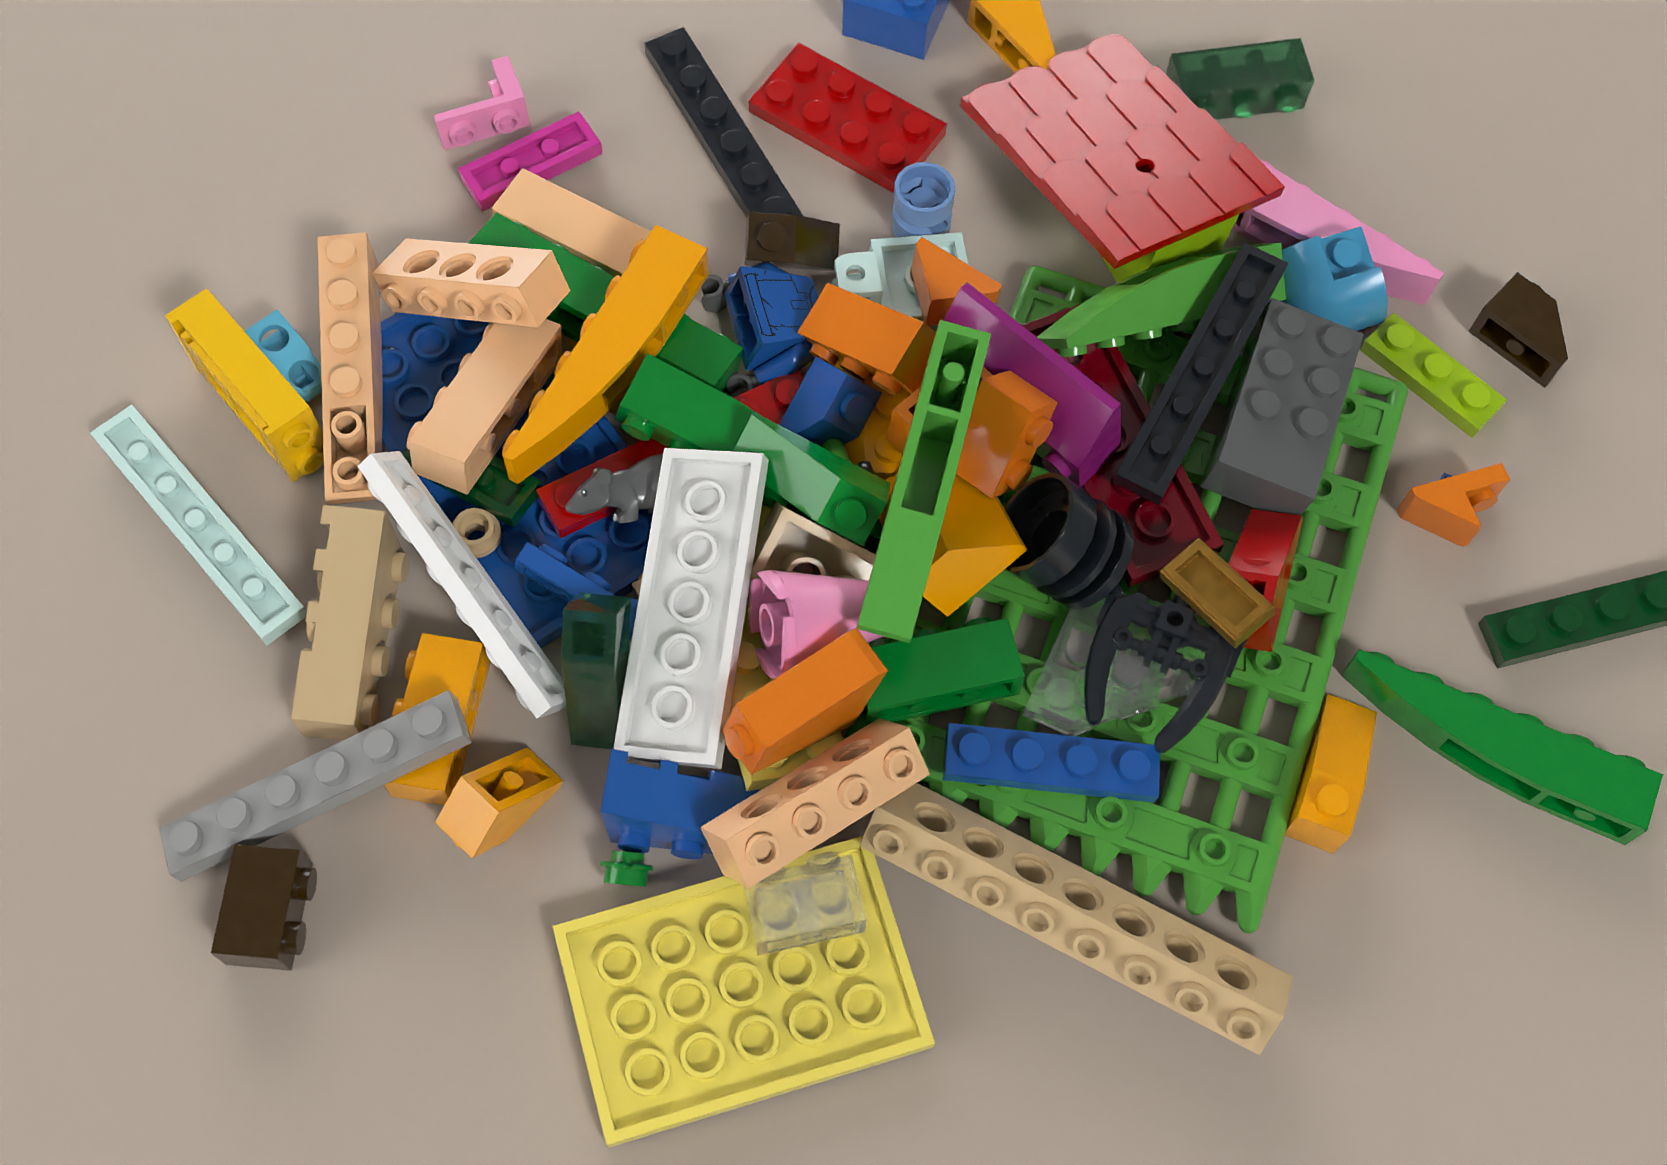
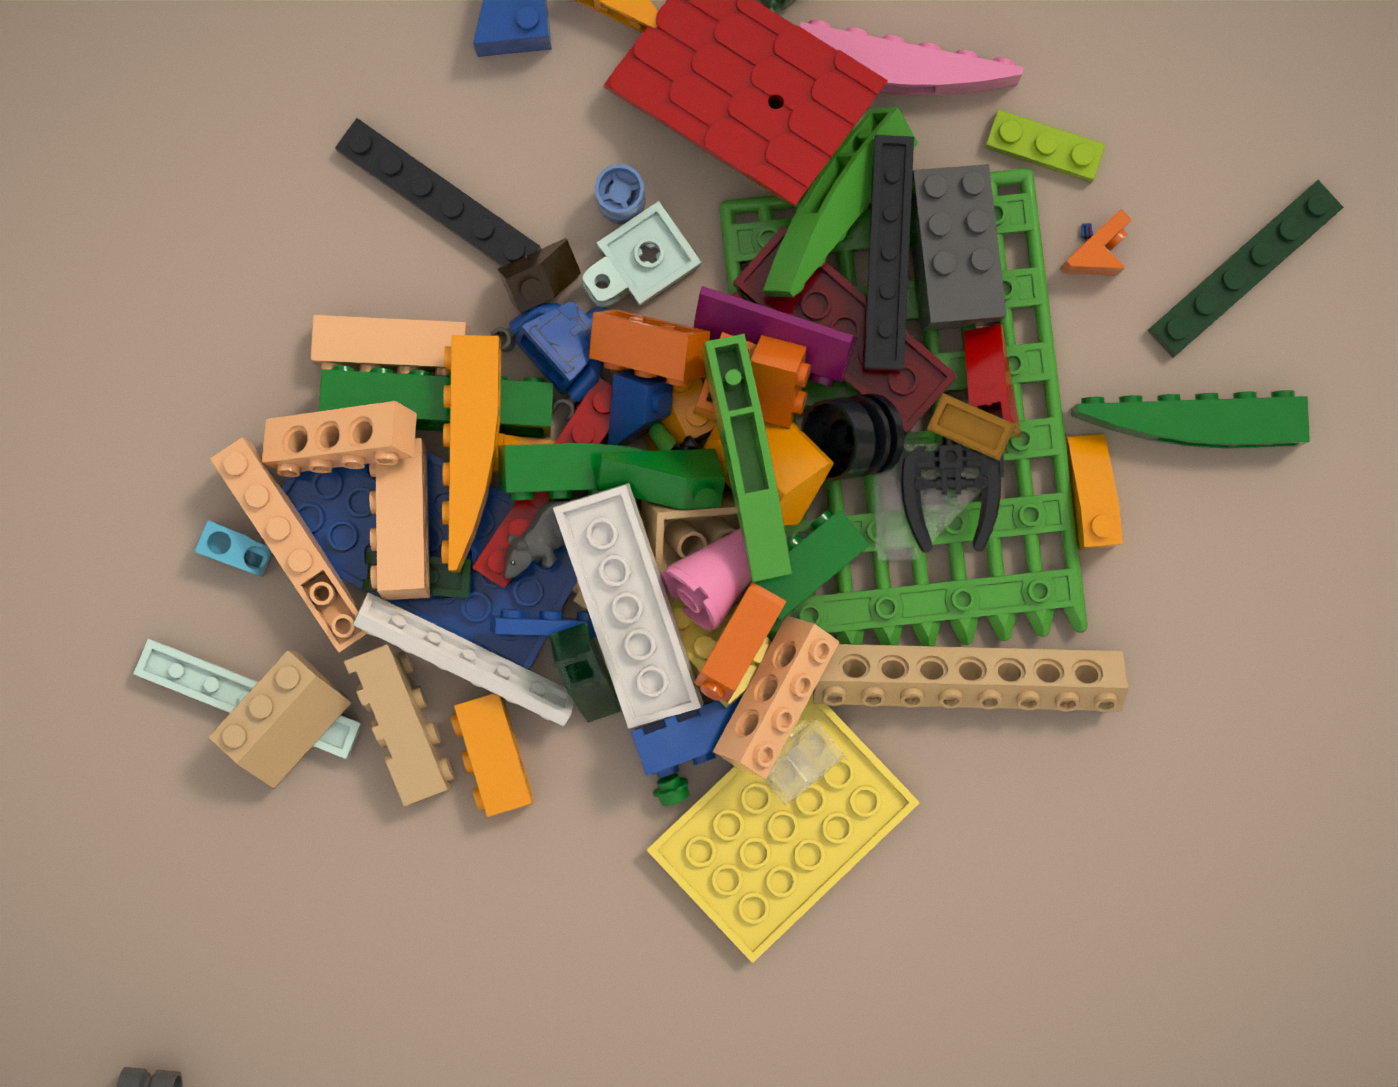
camera: 20 degrees left, 20 degrees up
light grey plate [159,690,472,881] -> none
yellow door [165,288,324,482] -> none
dark brown brick [211,844,317,971] -> none
bright pink bracket [434,56,530,149] -> none
light orange slope [435,747,564,858] -> none
tan plate [452,508,502,558] -> none
dark pink plate [458,111,603,212] -> none
red plate [748,42,947,193] -> none
orange slope [911,237,1003,326] -> none
blue plate [942,723,1160,803] -> none
dark azure brick [1281,226,1388,331] -> none
dark brown slope [1468,272,1568,388] -> none
none -> tan slope [208,650,353,788]

